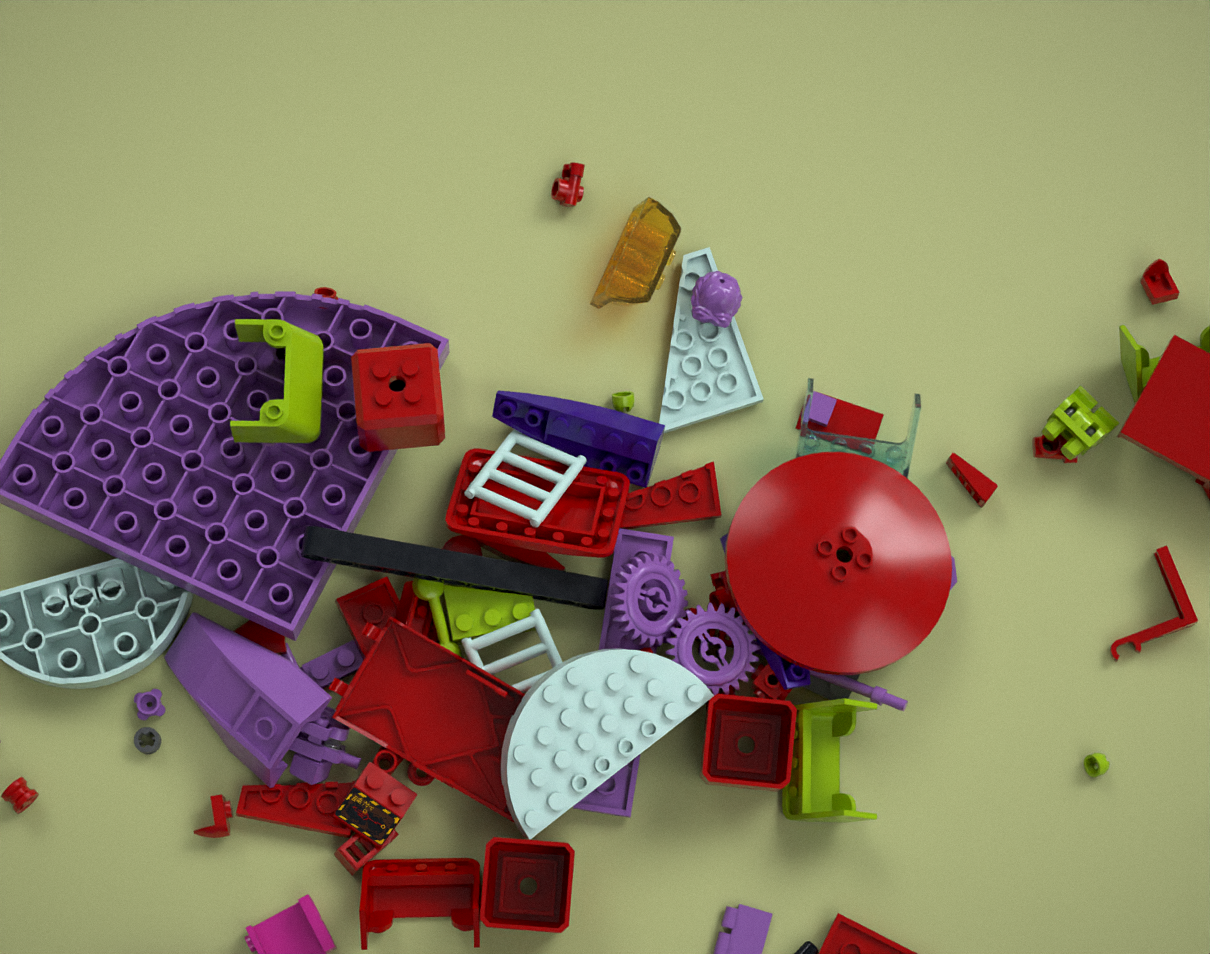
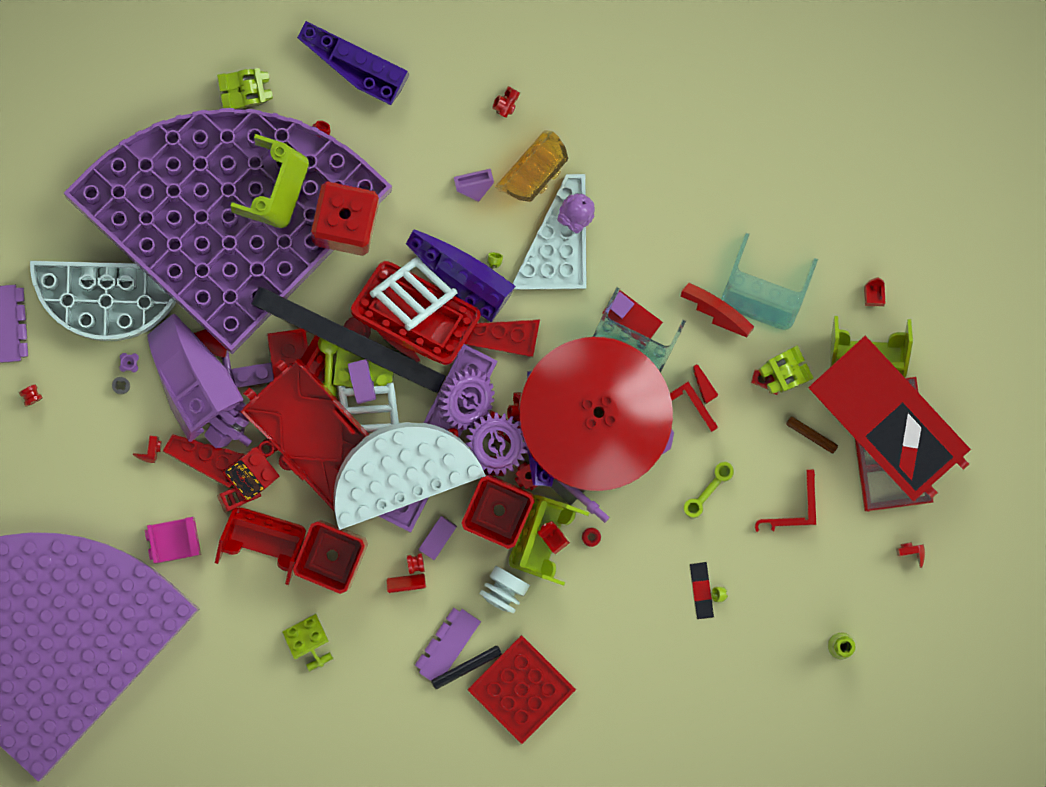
camera: 20 degrees right, 10 degrees up
none -> lime hips [217,68,273,110]
none -> dark purple wedge [297,21,409,105]
none -> medium lavender slope [348,359,376,404]
none -> red slope [387,574,426,593]
none -> red wheel [407,553,425,574]
none -> medium lavender slope [419,515,457,560]
none -> medium lavender slope [454,169,494,202]
none -> light aqua wheel [479,565,530,614]
none -> red bracket [537,521,570,555]
none -> red plate [582,528,601,547]
none -> red hinge [670,381,718,432]
none -> red slope [680,283,754,338]
none -> lime piece [684,462,734,518]
none -> black sticker [690,562,714,619]
none -> clear light blue windscreen [721,233,818,330]
none -> reddish brown axle [786,416,838,454]

